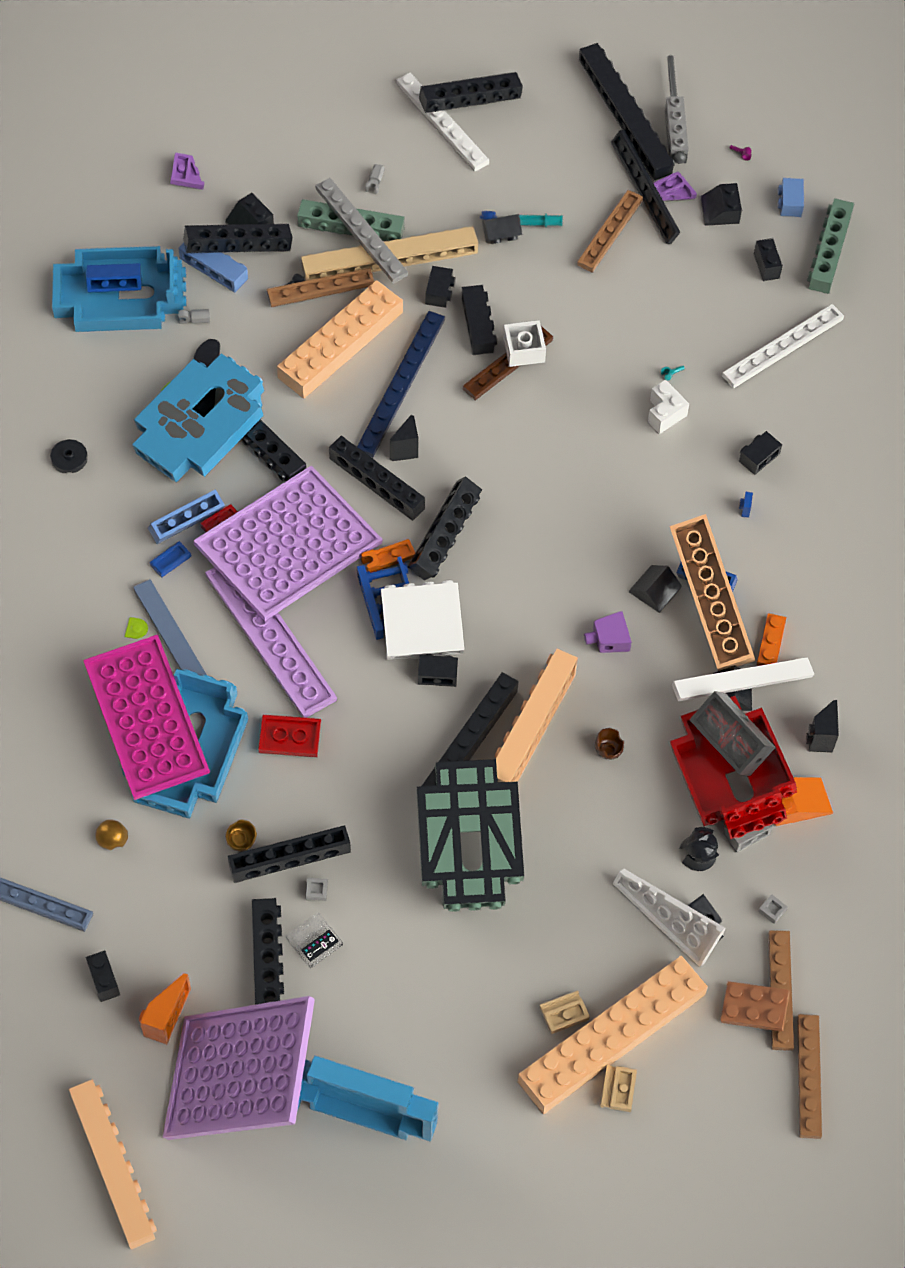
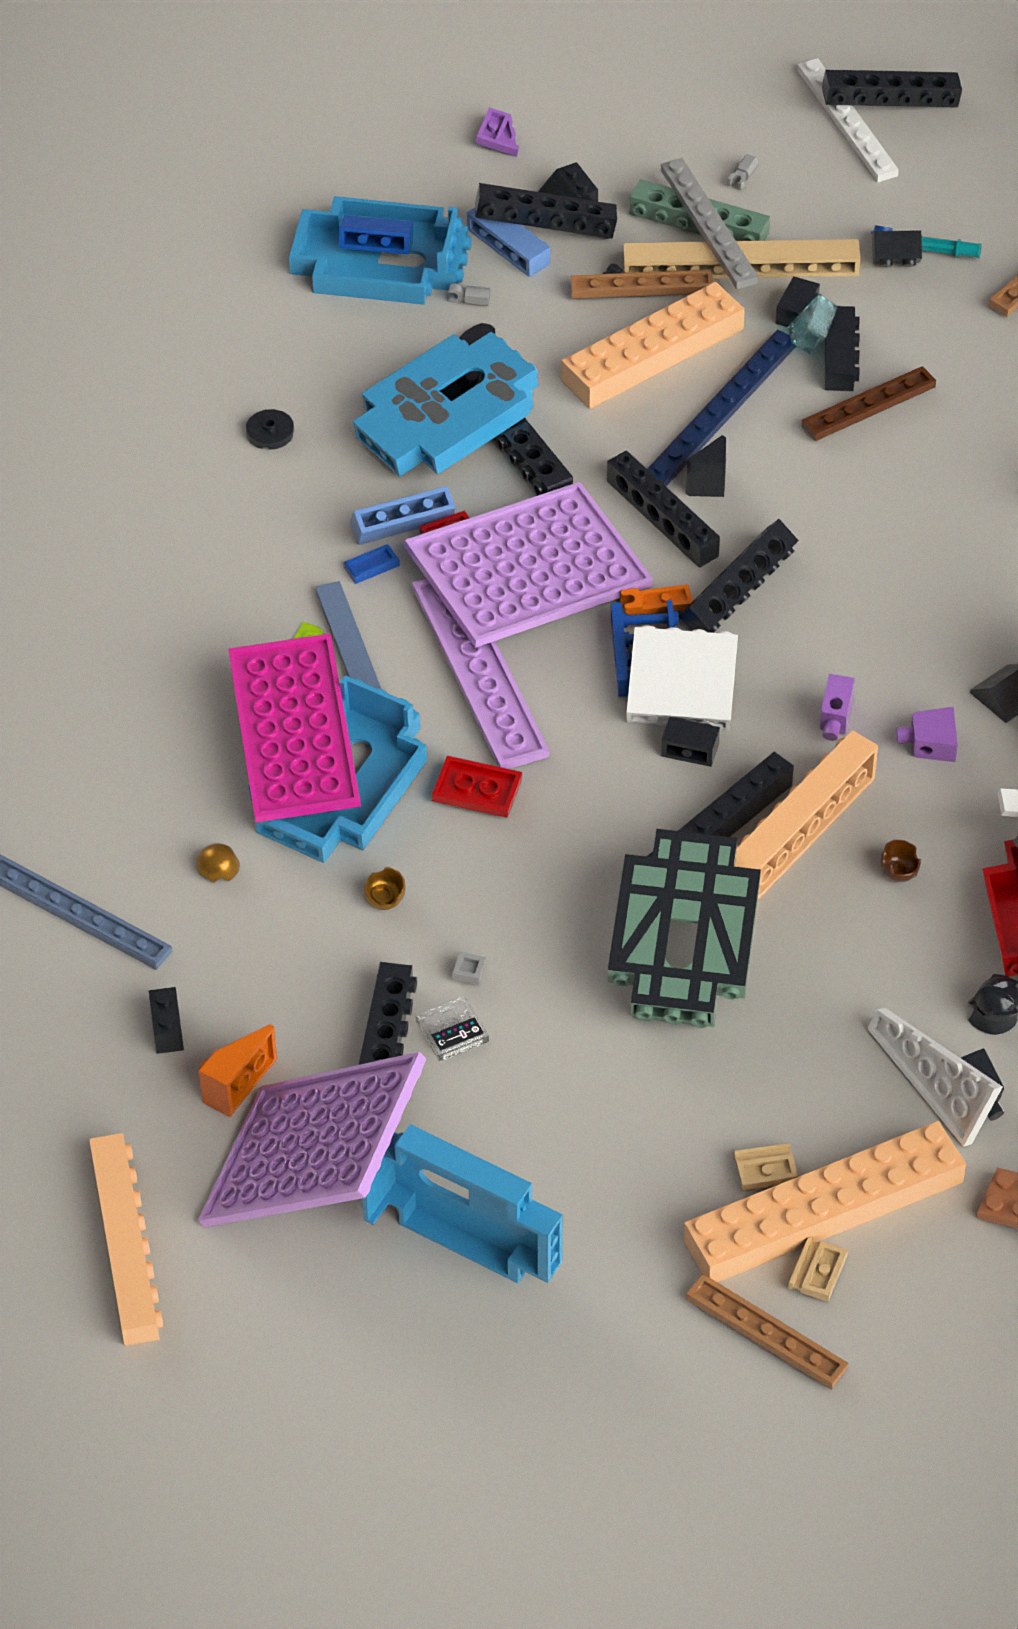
camera: 15 degrees right, 10 degrees down
black brick [228,825,351,883] -> none
white brick [503,320,546,367] -> none
none -> medium nougat plate [686,1274,849,1390]
none -> clear light blue slope [787,294,837,354]
none -> medium lavender torso [820,674,855,741]

